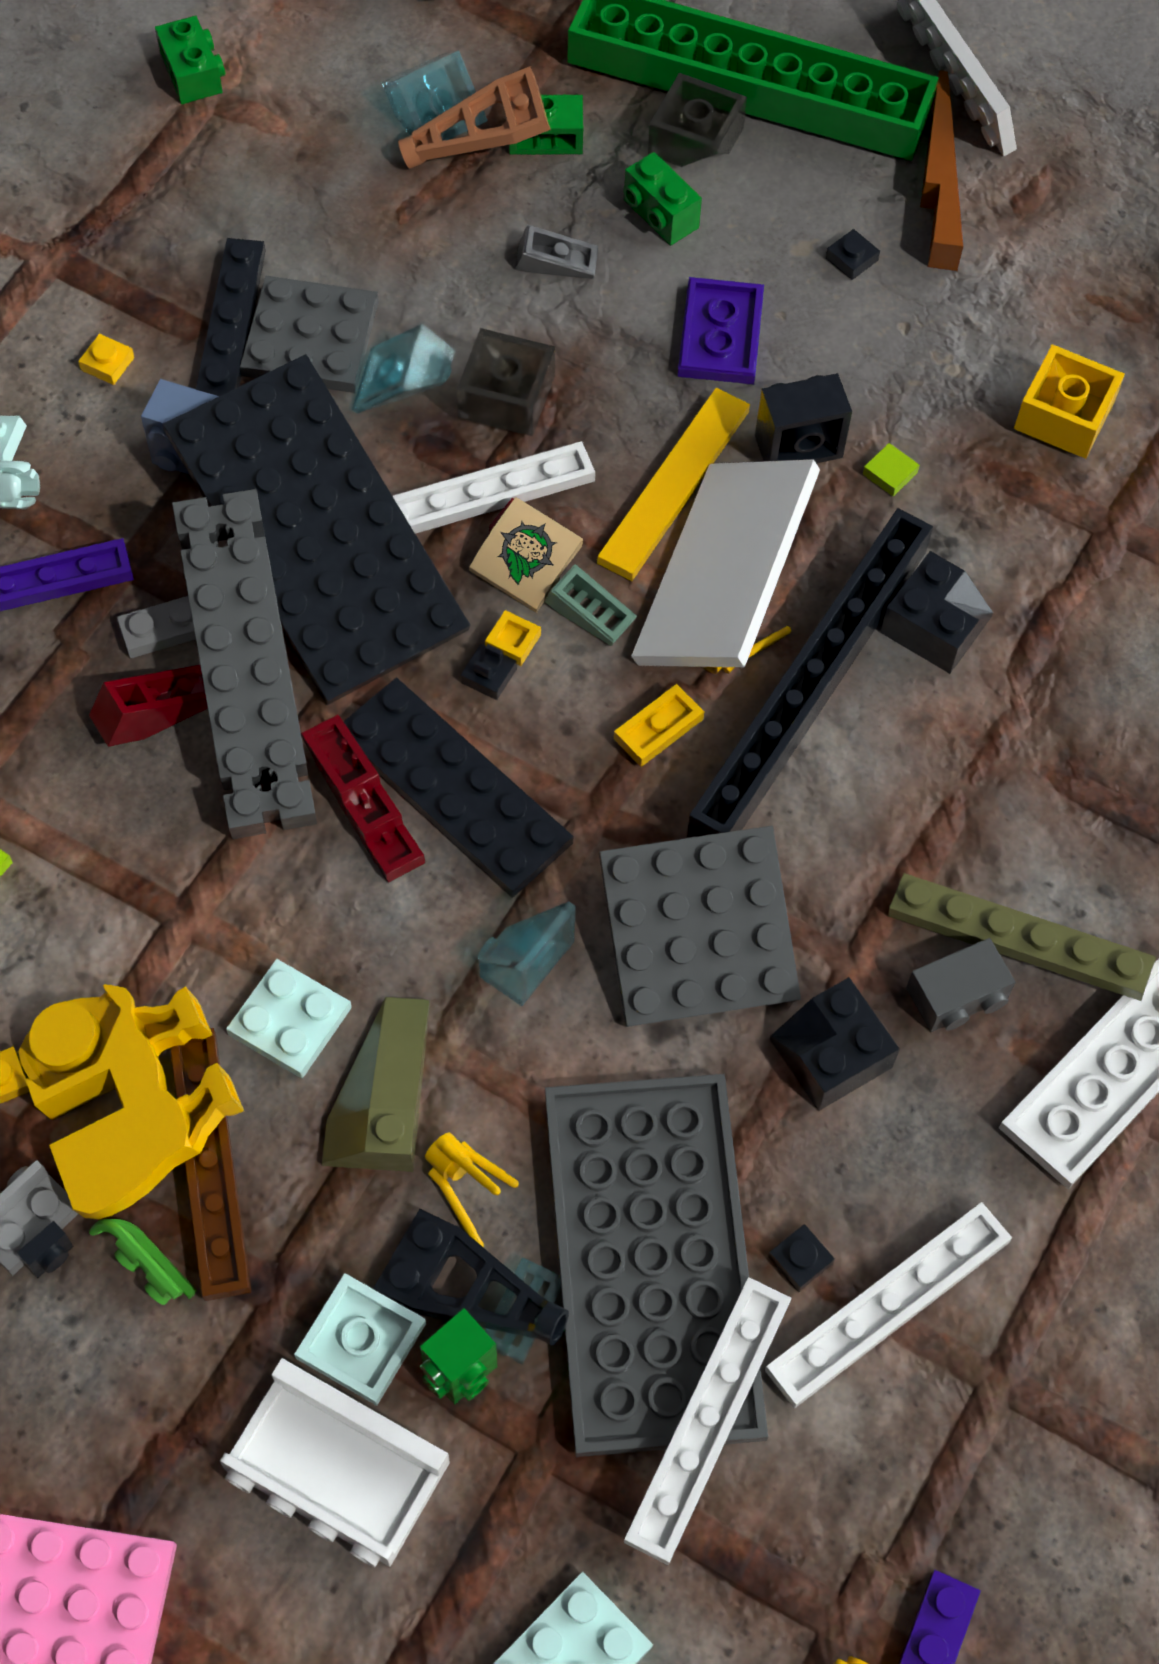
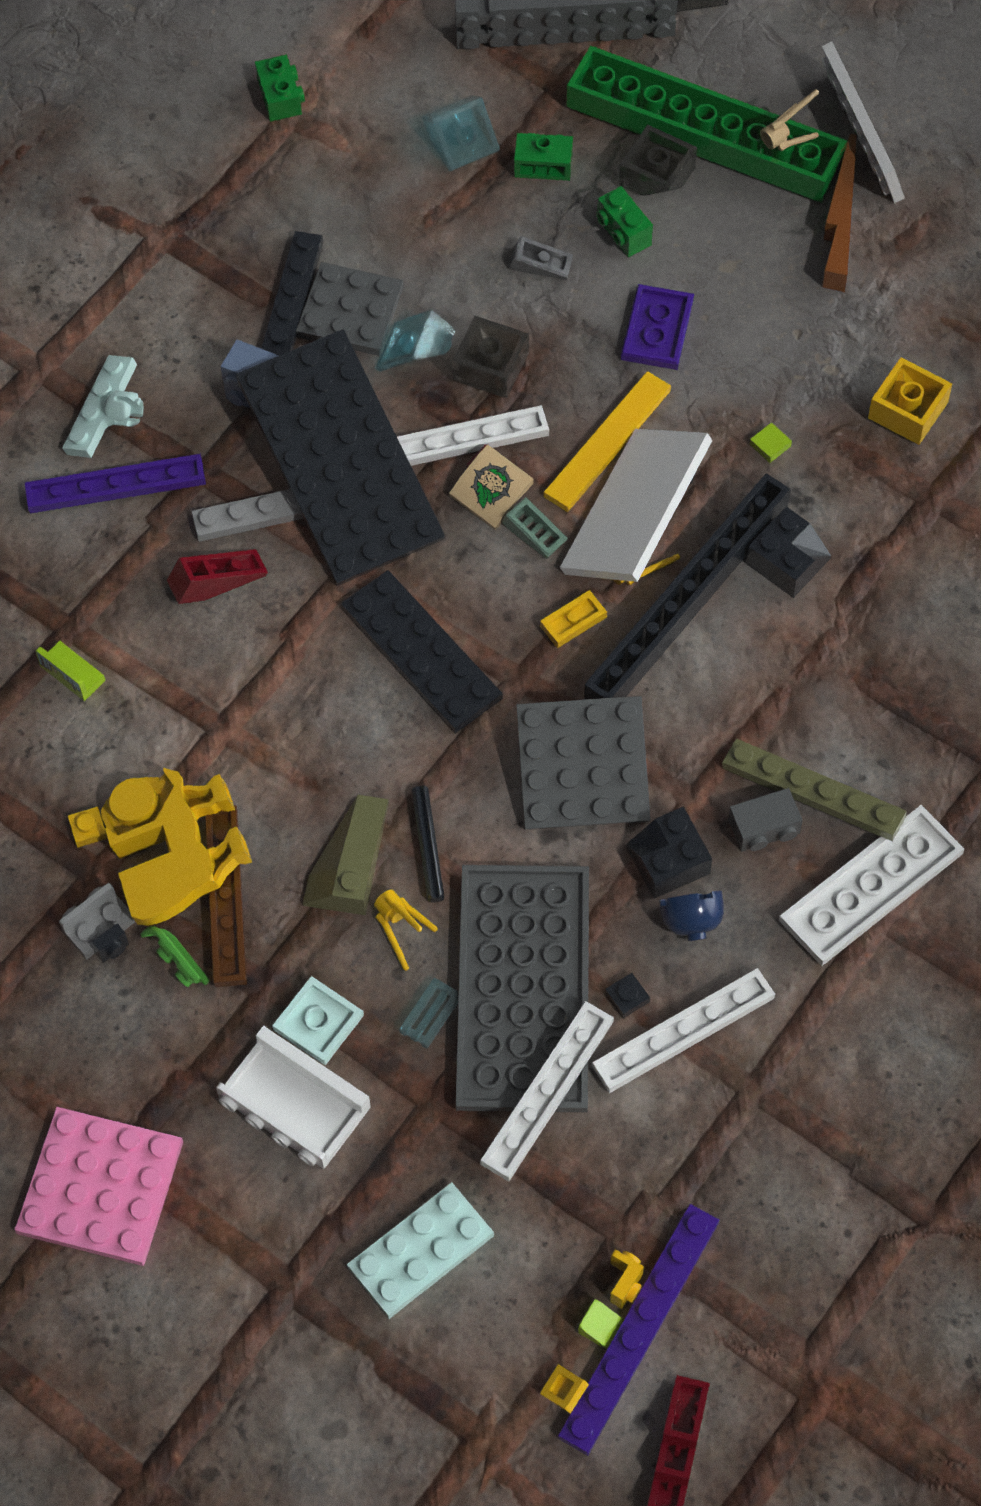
camera: 10 degrees right, 0 degrees up
yellow plate [78,333,135,385] -> none
dark grey brick [172,489,317,839] -> none
light aqua plate [226,959,352,1079] -> none
dark red slope [301,714,425,883] -> none
black plate [373,1209,569,1345] -> none
nougat plate [398,66,551,169] -> none
green brick [420,1308,497,1405] -> none
black tile [461,644,517,700] -> none
clear light blue slope [478,901,576,1006] -> none
yellow plate [485,610,541,666] -> none
black slope [755,373,852,464] -> none
black plate [826,229,880,280] -> none
none -> black axle [412,785,444,903]
none -> dark blue cylinder [659,891,724,941]
none -> tan plant [760,90,819,151]

